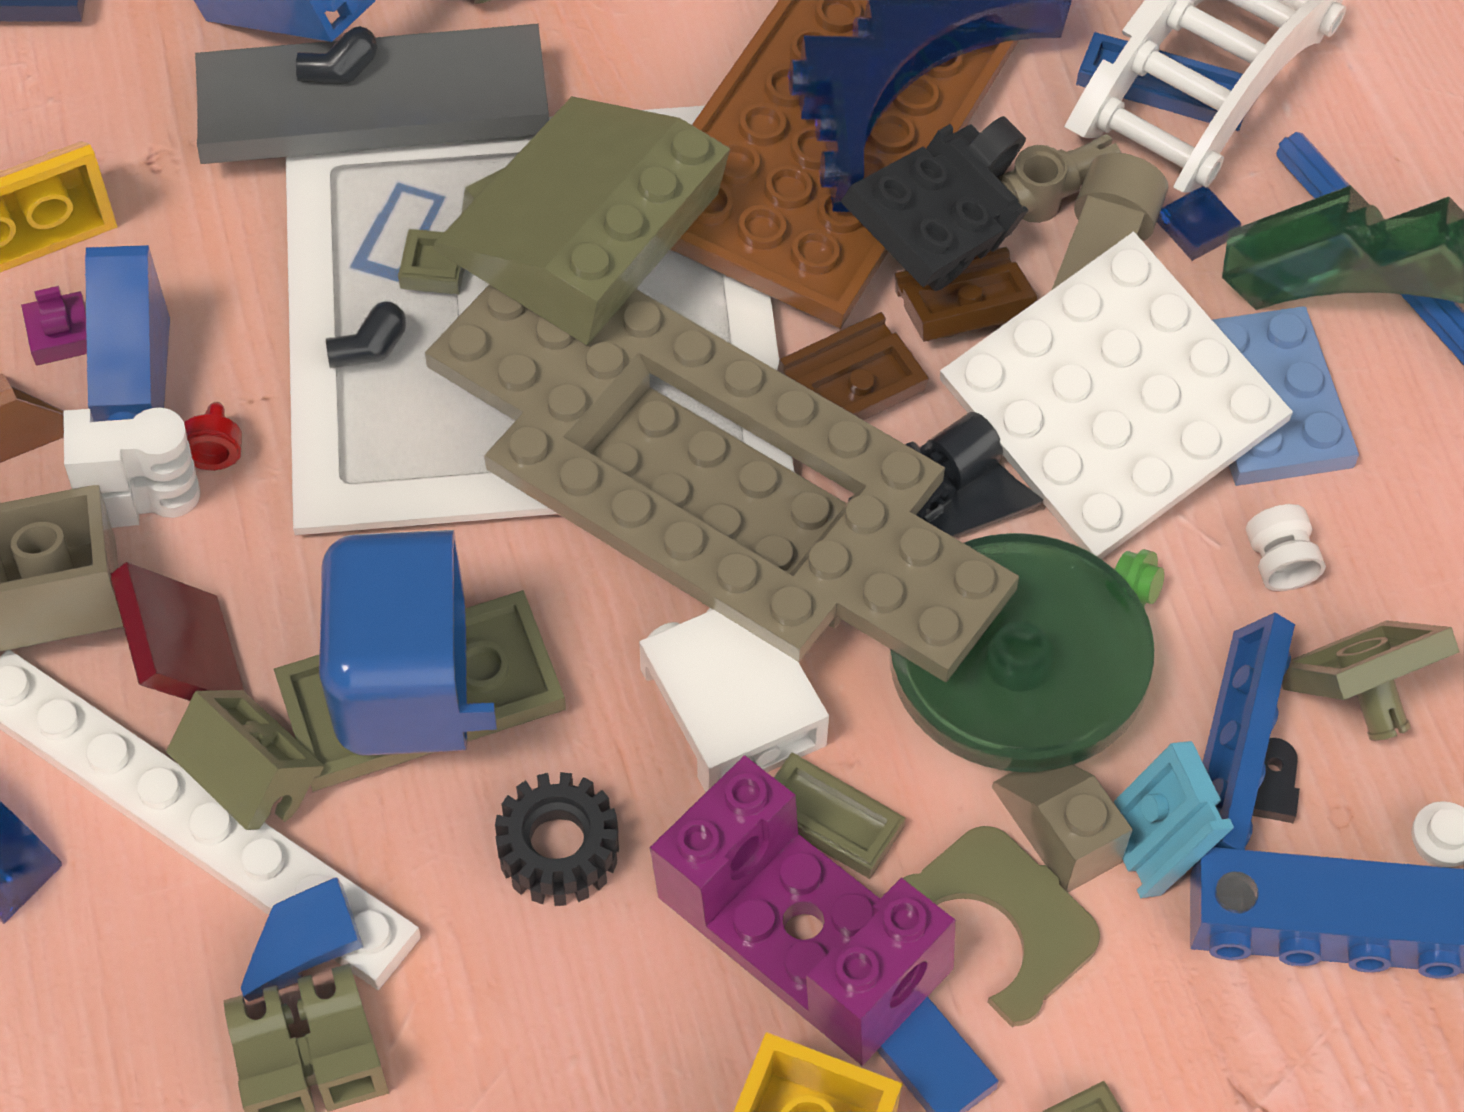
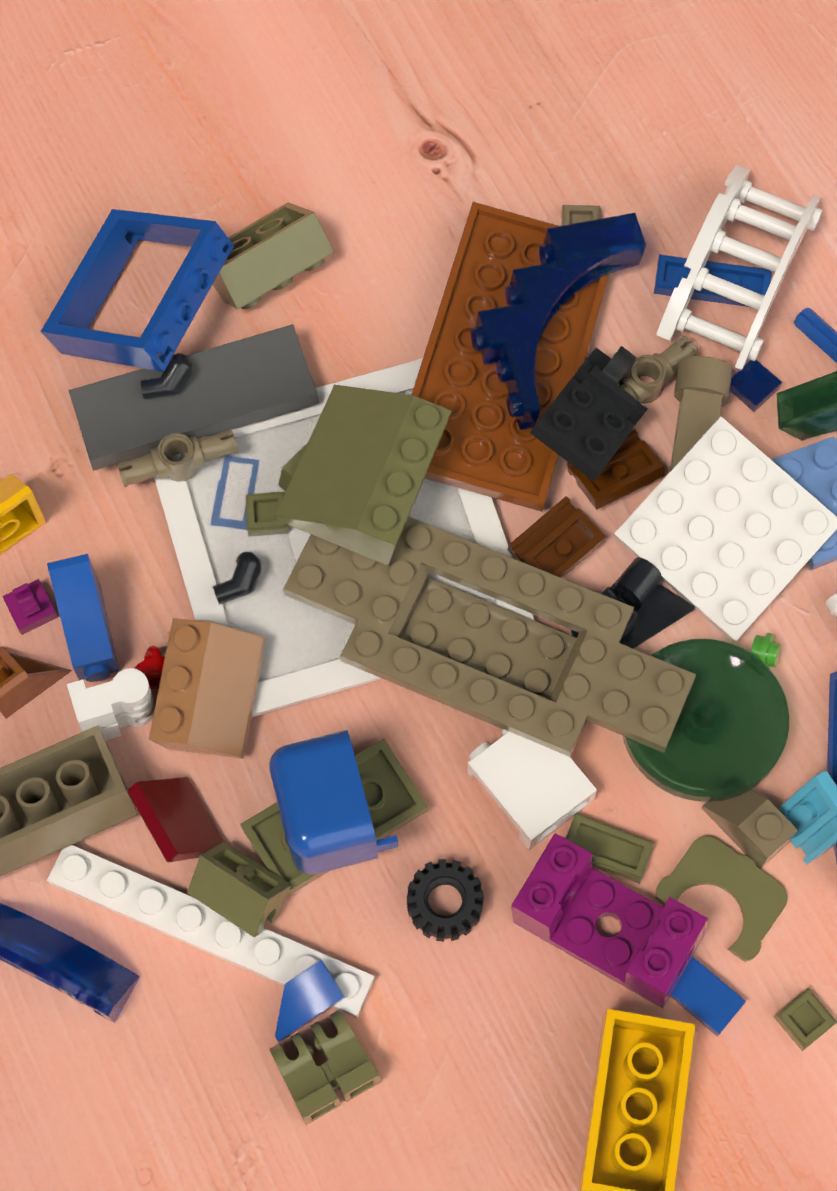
camera: 10 degrees left, 10 degrees up
none -> dark tan pin [117,428,239,487]
none -> medium nougat slope [149,618,266,759]

